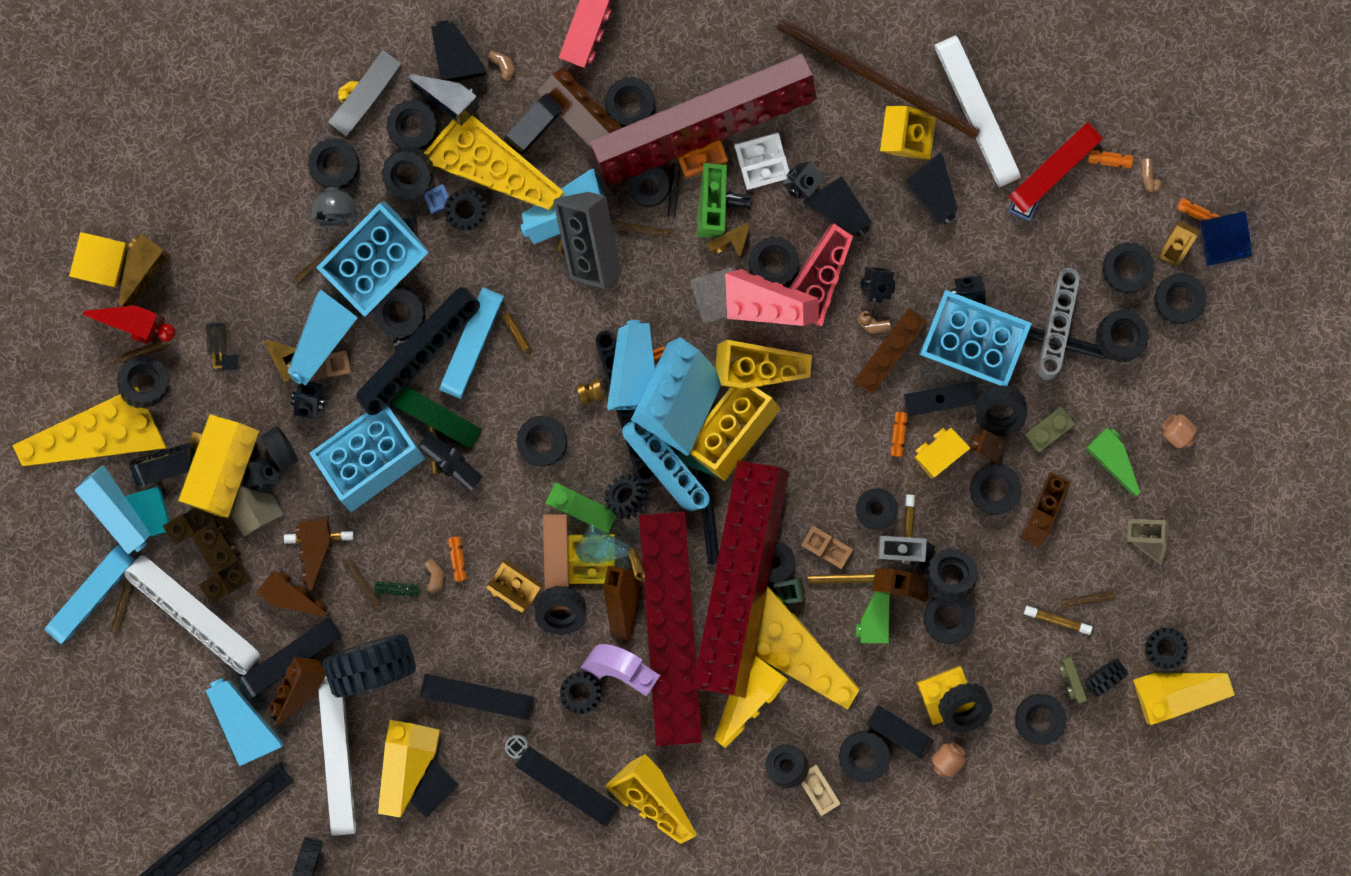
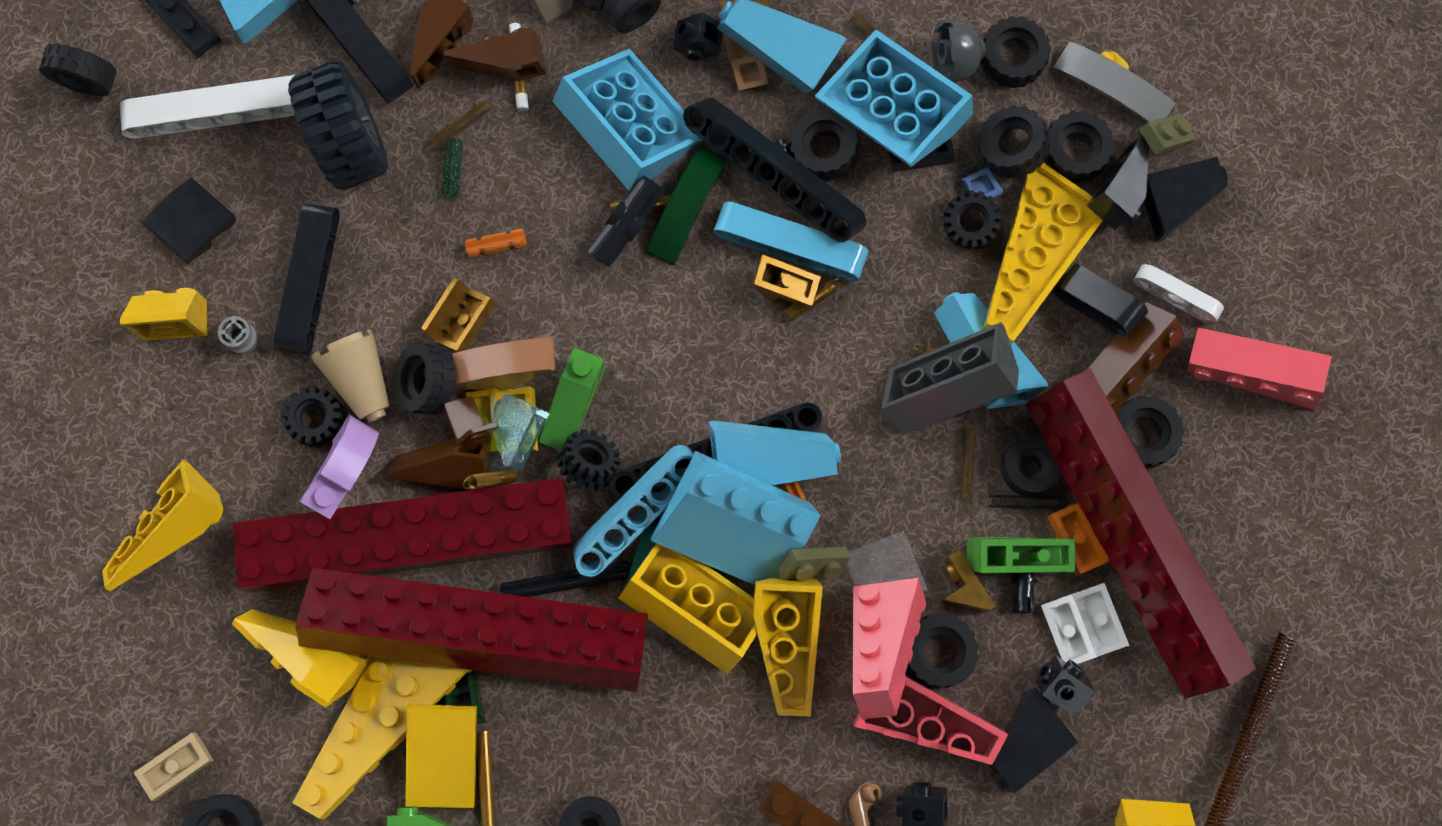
camera: 80 degrees right, 10 degrees down
reddish brown slope [268,657,326,726] -> none
yellow wedge [378,720,441,818] -> none
medium nougat arm [423,558,445,594] -> none
medium nougat arm [488,50,515,81] -> none
black beam [515,746,620,827] -> none
black tyre [516,416,567,467] -> none
pearl gold wheel [576,378,605,406] -> none
black tyre [765,744,809,788] -> none
black tyre [768,542,795,583] -> none
medium nougat slope [801,526,854,570] -> none
none -> yellow slope [120,288,207,341]
none -> tan cone [311,329,390,423]
none -> yellow tile [405,705,477,808]
none -> bracket [443,396,499,446]
none -> slope [752,255,821,308]
none -> olive plate [777,547,851,581]
none -> white beam [1134,264,1224,324]
none -> olive plate [1139,114,1196,155]

